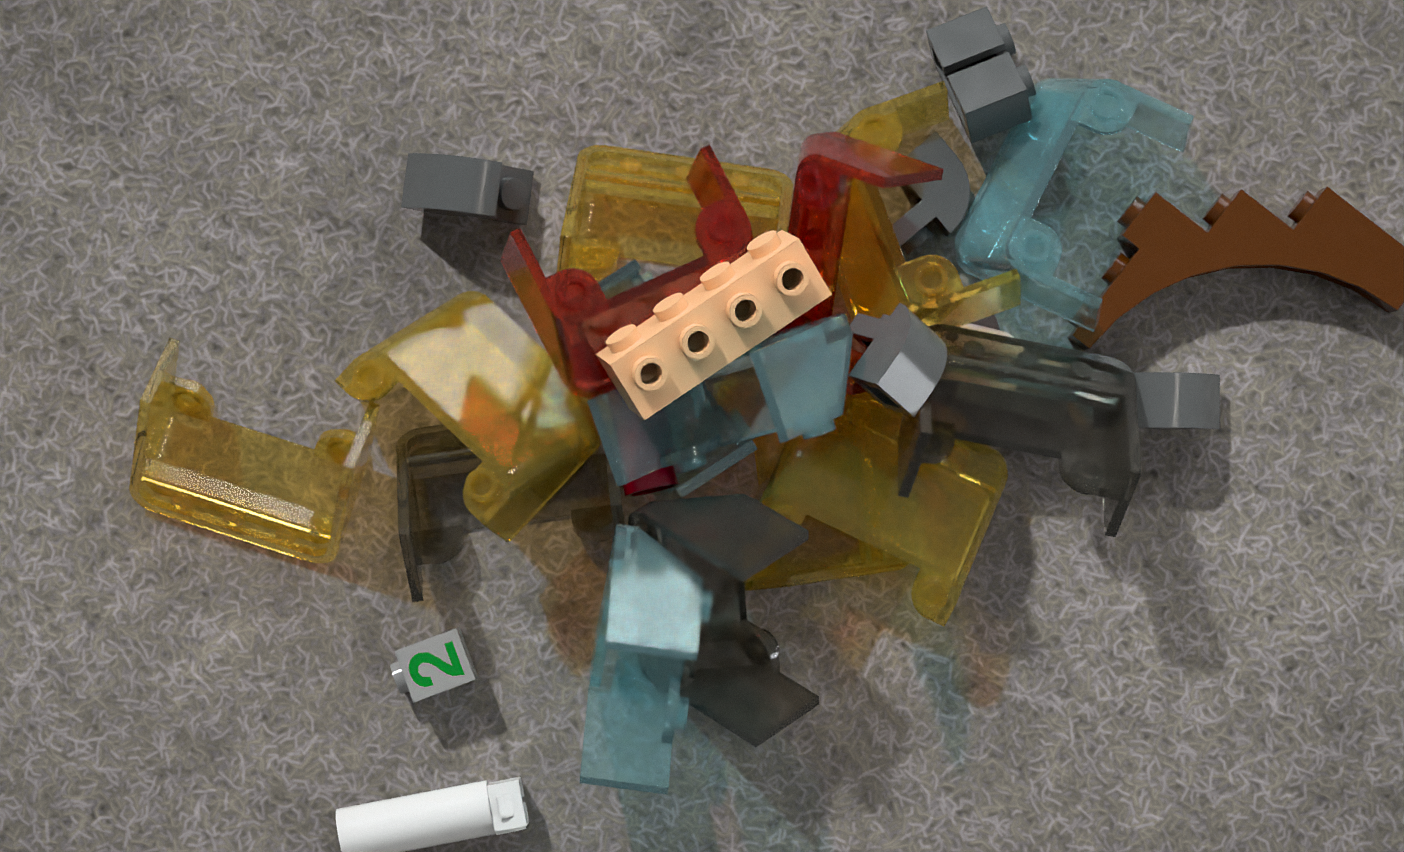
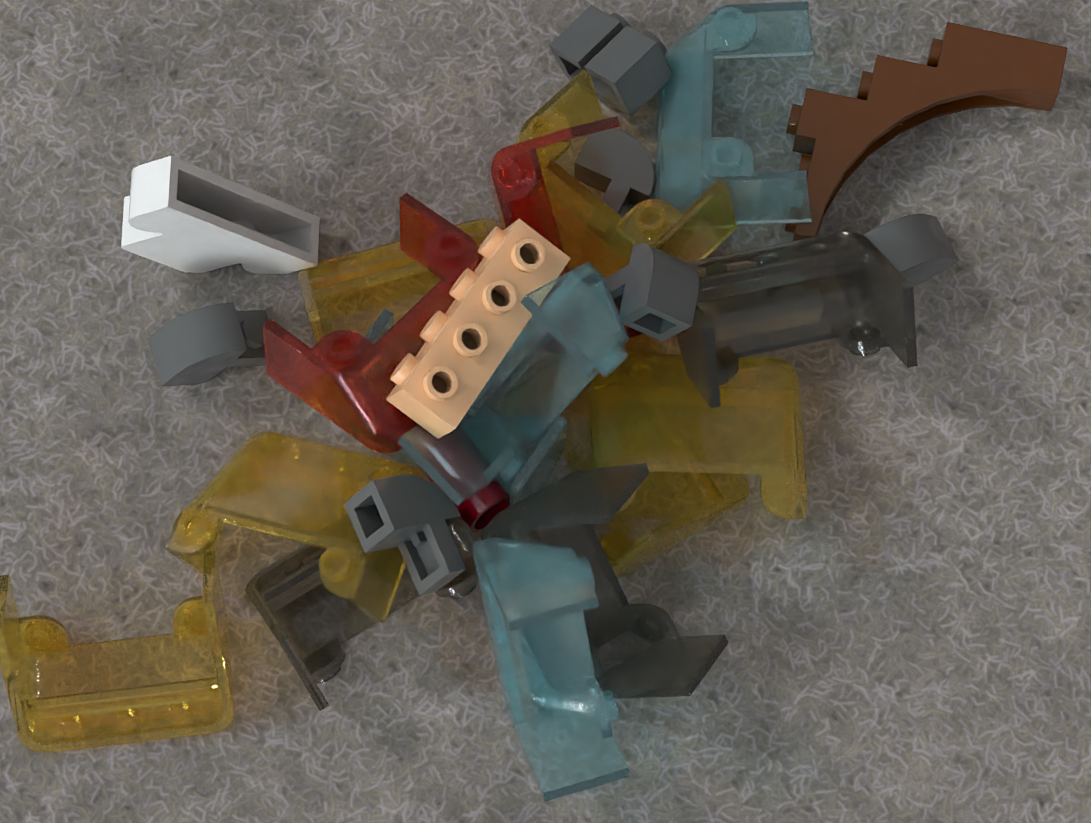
camera: 25 degrees left, 15 degrees down
light grey brick [390,626,478,703] -> none
none -> white brick [121,156,320,274]
none -> dark grey brick [344,475,466,596]

